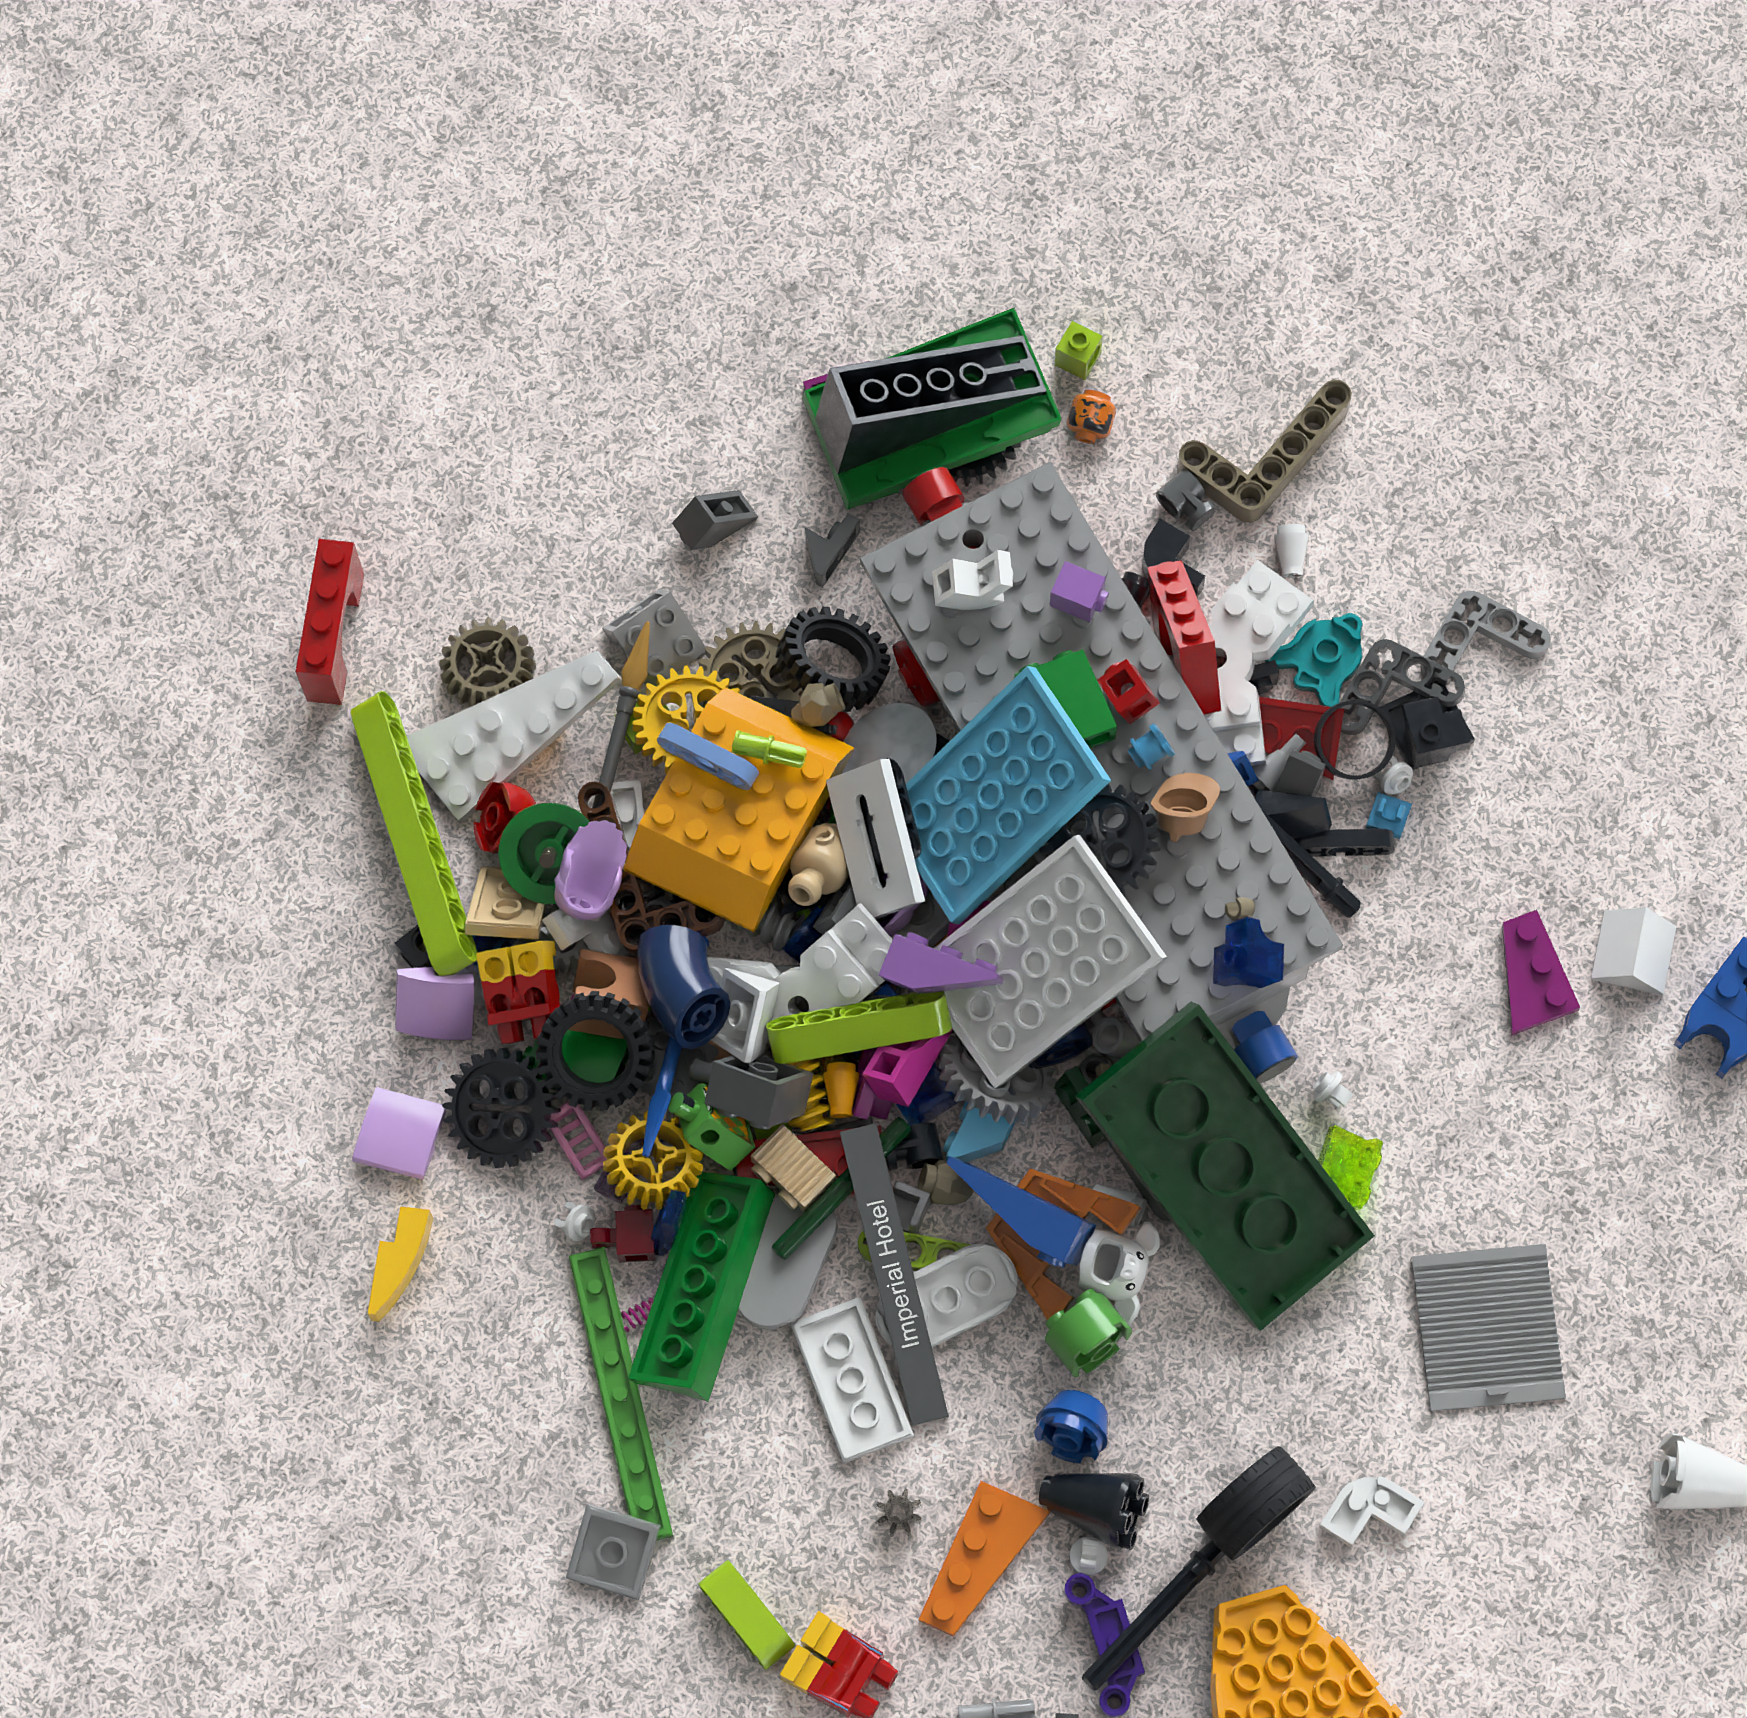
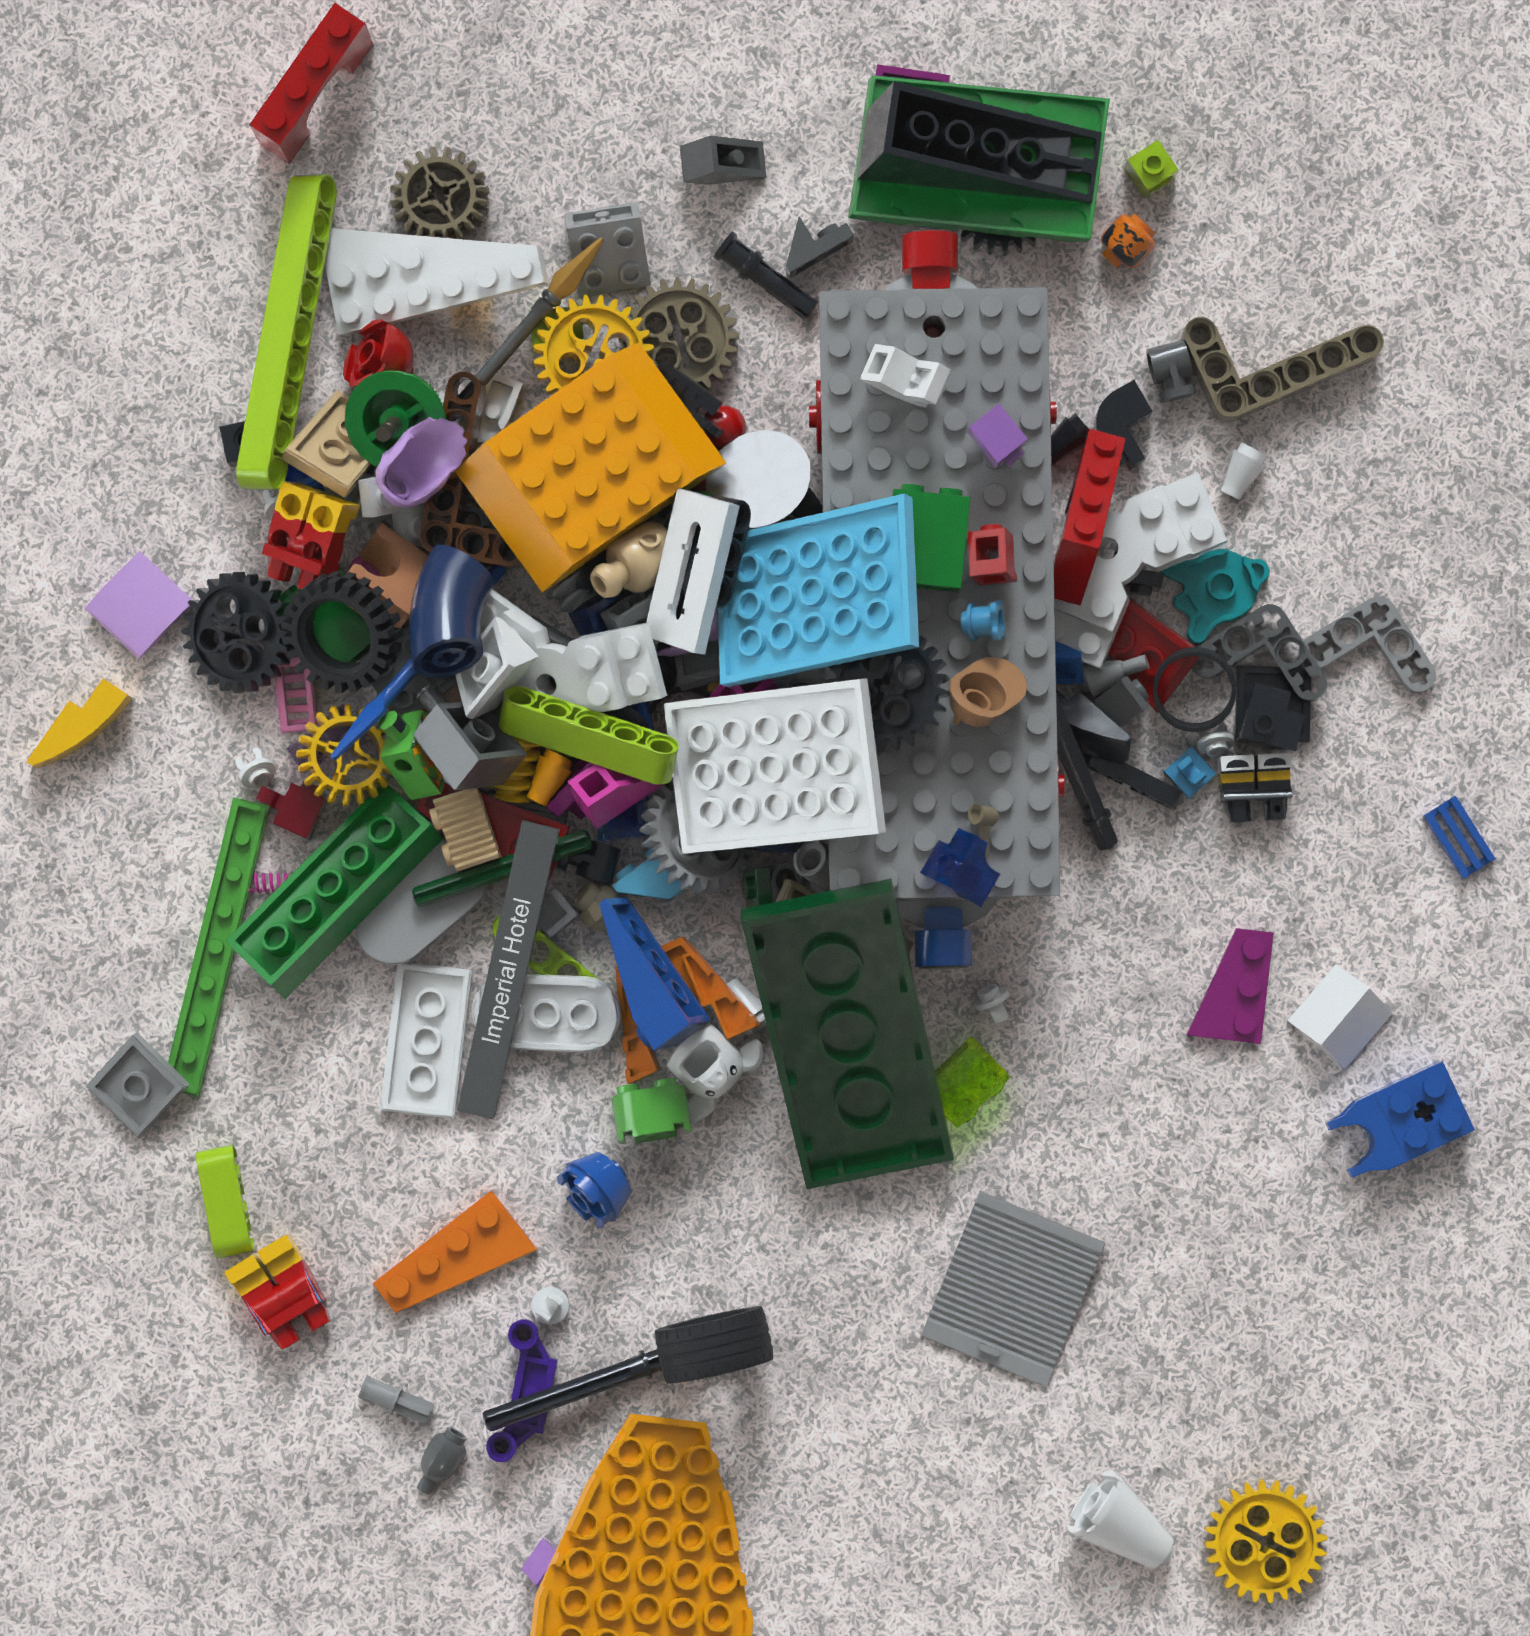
camera: 25 degrees right, 15 degrees up
lavender slope [395,967,474,1040] -> none
clear blue slope [651,1190,687,1257] -> none
medium blue beam [657,723,759,790] -> none
lime axle [732,730,807,768] -> none
black tyre [775,606,891,712] -> none
dark tan rock [791,683,845,727] -> none
clear smoke gear [876,1489,922,1537] -> none
medium lavender slope [879,932,1004,994] -> none
black cone [1039,1473,1149,1550] -> none
white plate [1319,1476,1425,1547] -> none
none -> black pin [713,231,819,321]
none -> black hips [1216,752,1292,823]
none -> blue tile [1423,796,1496,879]

